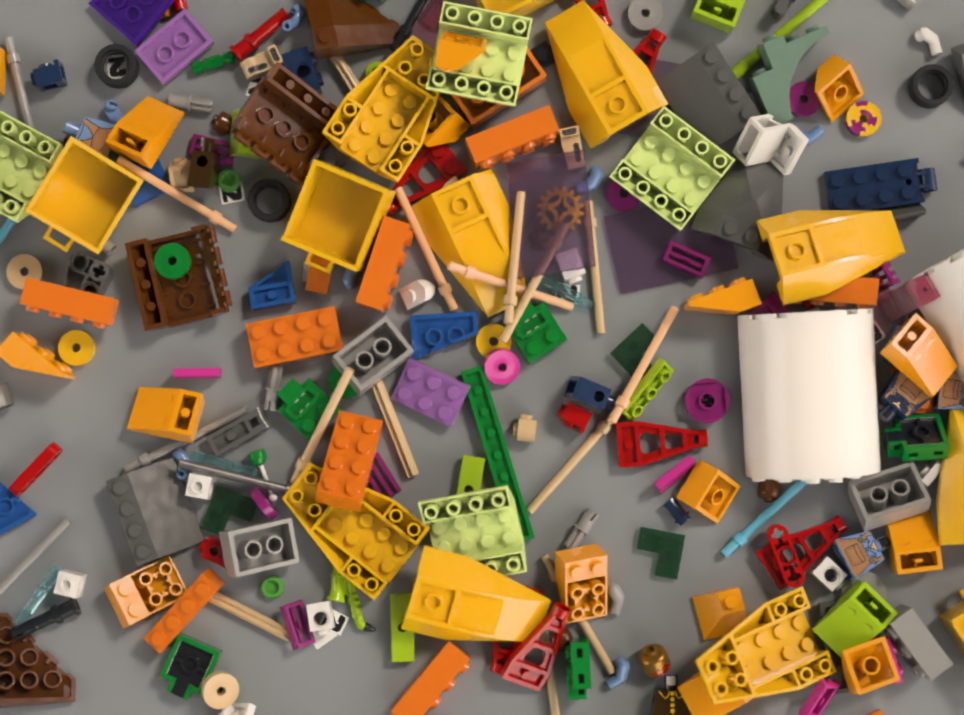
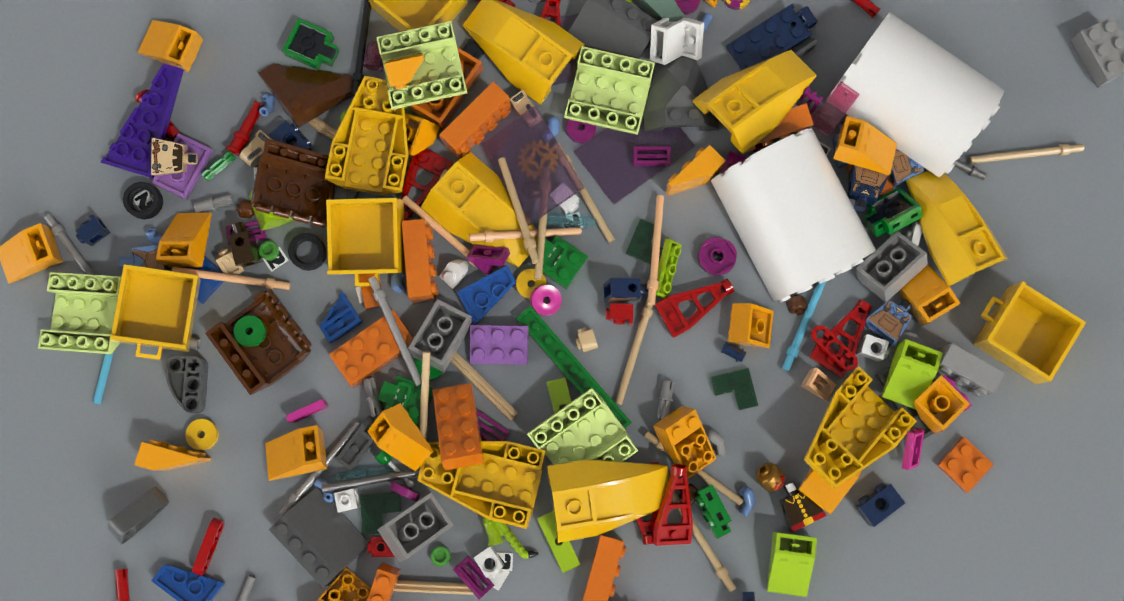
camera: 20 degrees left, 5 degrees down
tan piece [6,254,44,290] -> none
orange brick [19,277,119,329] -> none
dark pink tile [655,456,696,494] -> none
light orange slope [692,585,746,641] -> none
none -> tan torso [151,138,198,176]
none -> light orange slope [367,403,433,471]
none -> light grey bar [368,276,421,386]
none -> magenta slope [467,244,510,275]
none -> light nougat slope [800,367,836,401]

